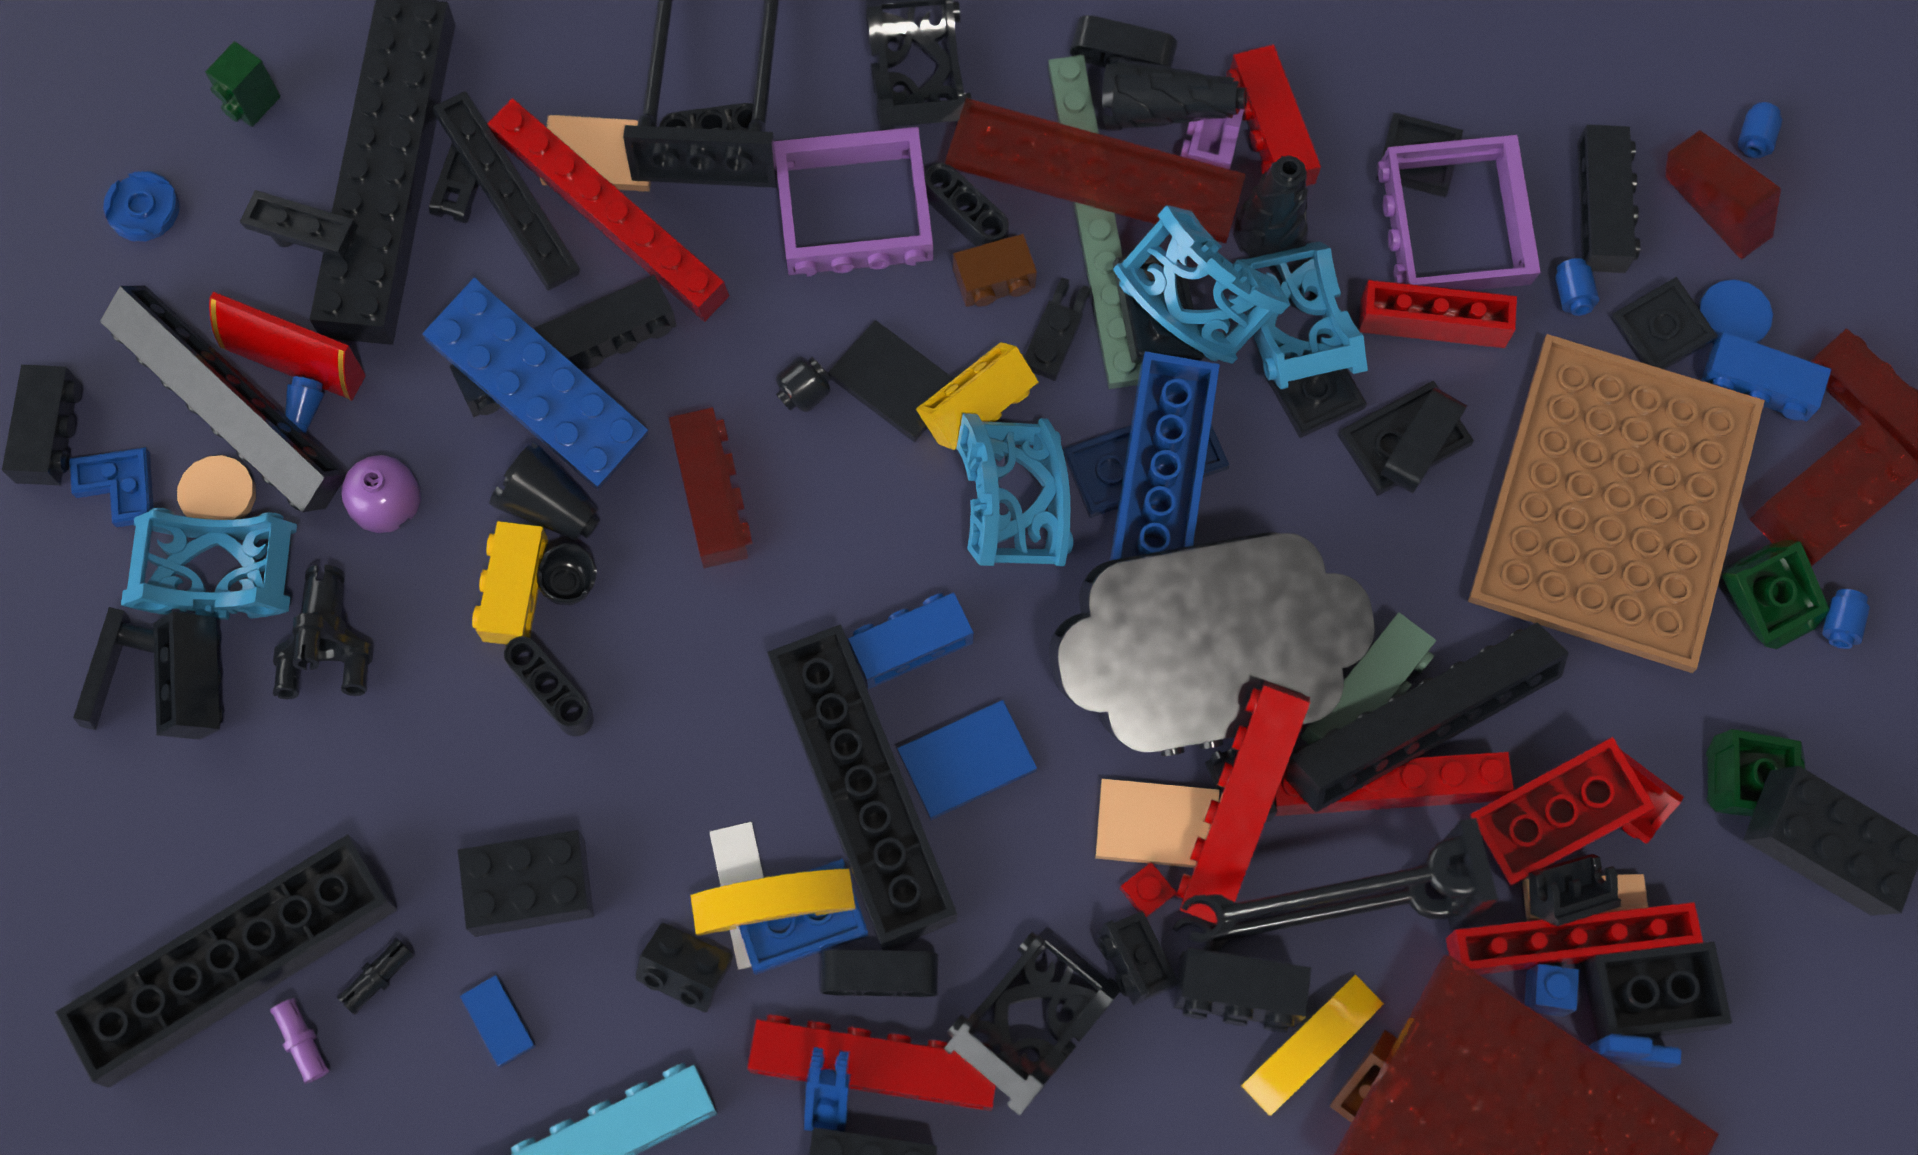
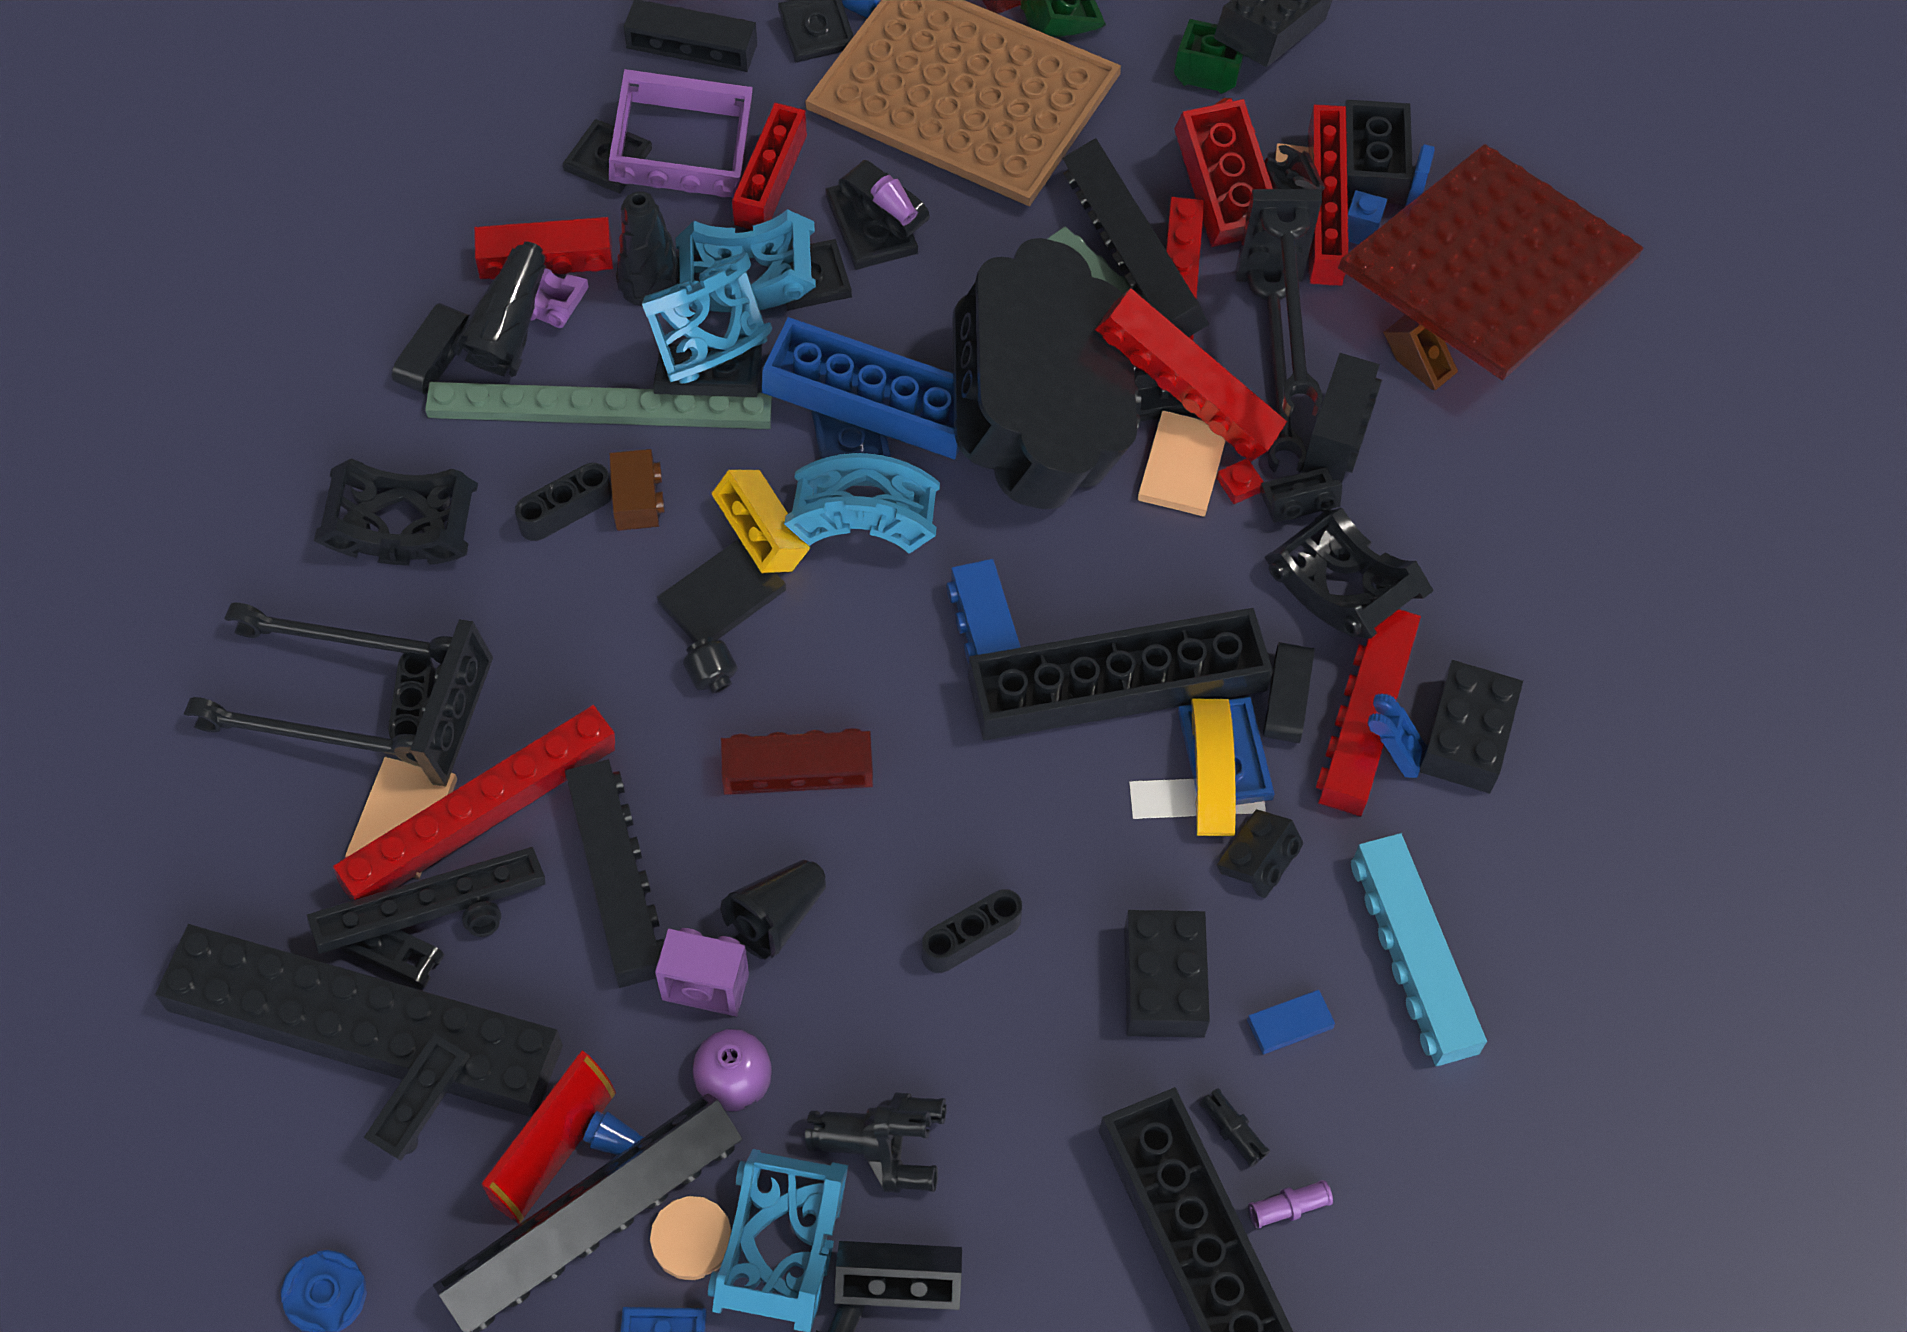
camera: 80 degrees left, 10 degrees down
dark green brick [205,41,281,127] -> none
blue brick [422,278,649,491] -> none
yellow brick [472,521,548,645] -> none
black hair [537,543,597,606] -> none
medium lavender window [774,127,933,277] -> none
blue tile [897,700,1037,820] -> none
clear red plate [945,98,1246,243] -> none
black hinge [1024,277,1091,381] -> none
yellow slope [1241,974,1384,1116] -> none
blue brick [1555,258,1599,316] -> none
none -> black plate [462,901,501,937]
none -> medium lavender brick [655,928,749,1017]
none -> medium lavender cone [871,175,918,225]

